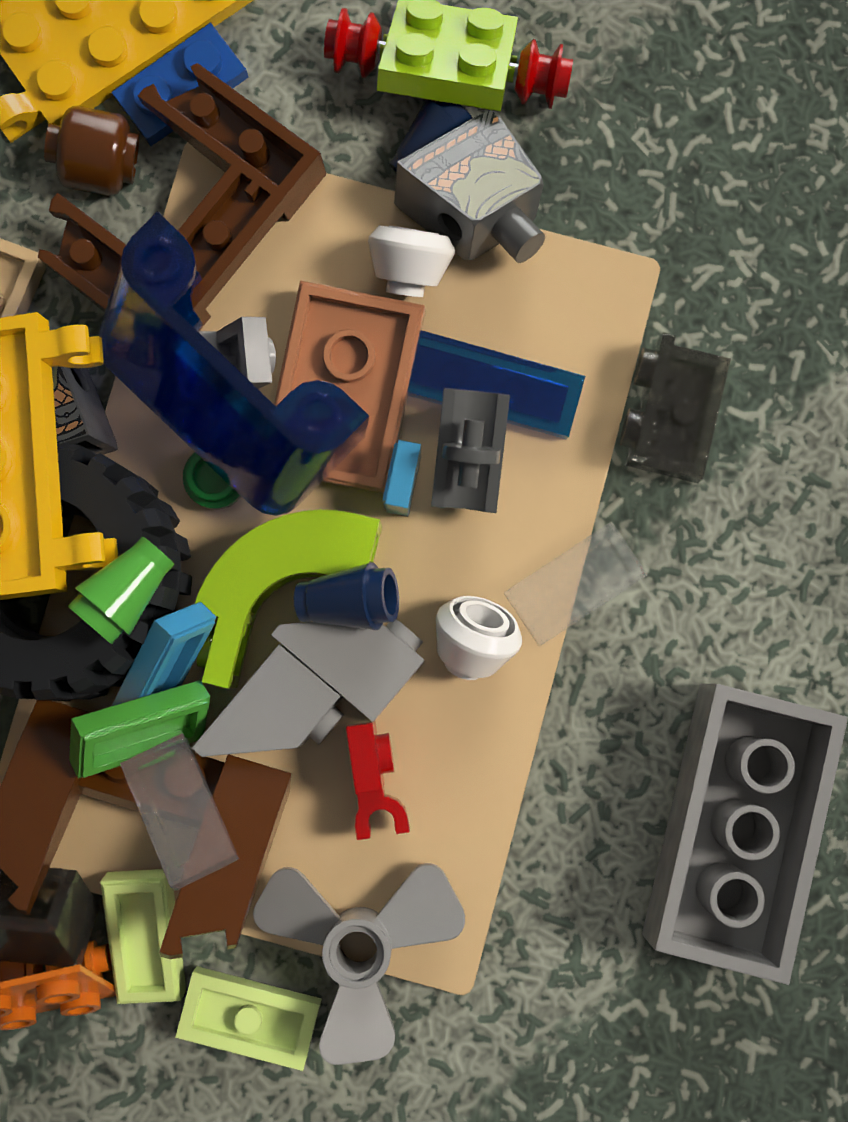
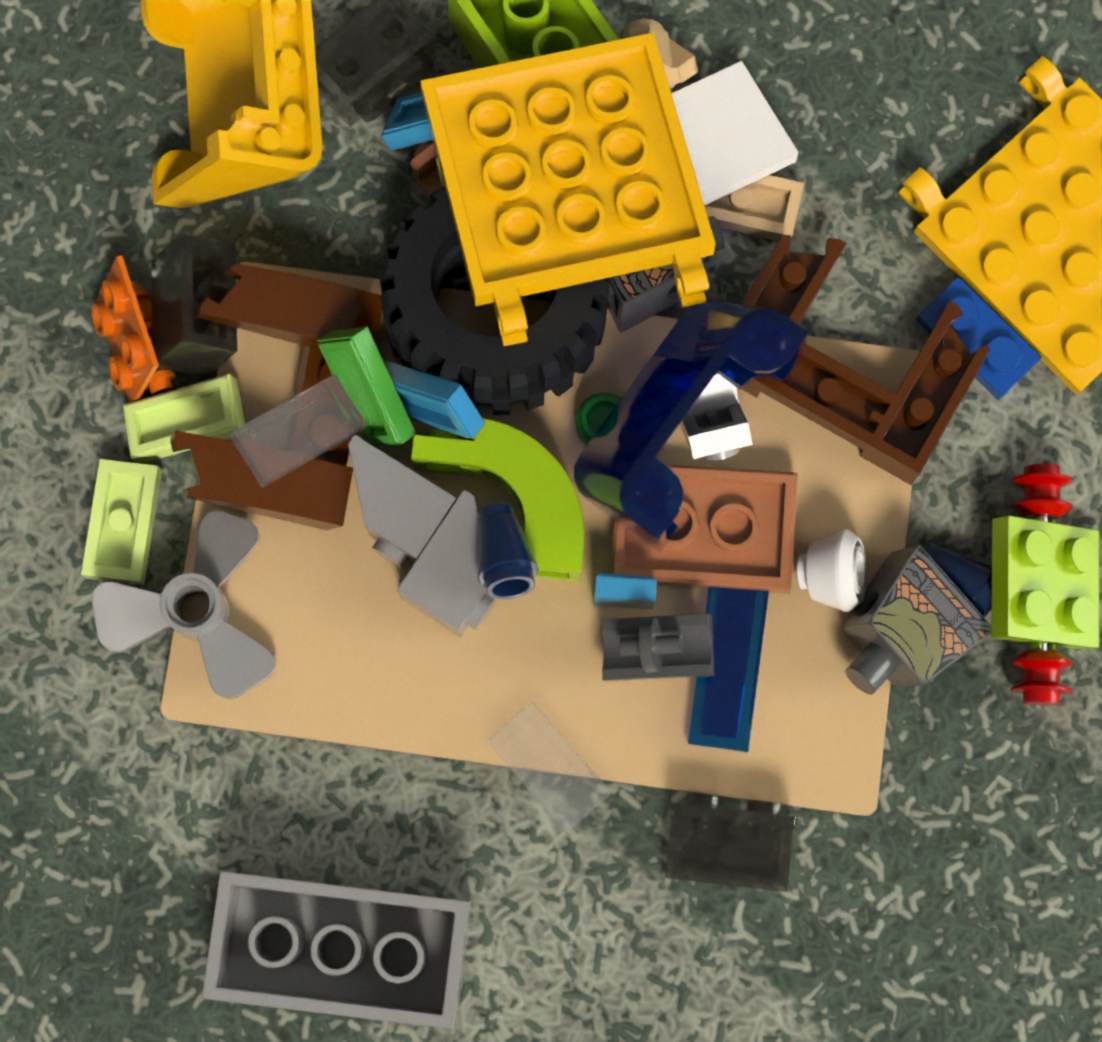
camera: 80 degrees right, 5 degrees down
reddish brown head [44,106,139,196] -> none
bright green cone [68,536,174,644] -> none
red plate [346,721,410,840] -> none
white cone [436,596,522,680] -> none

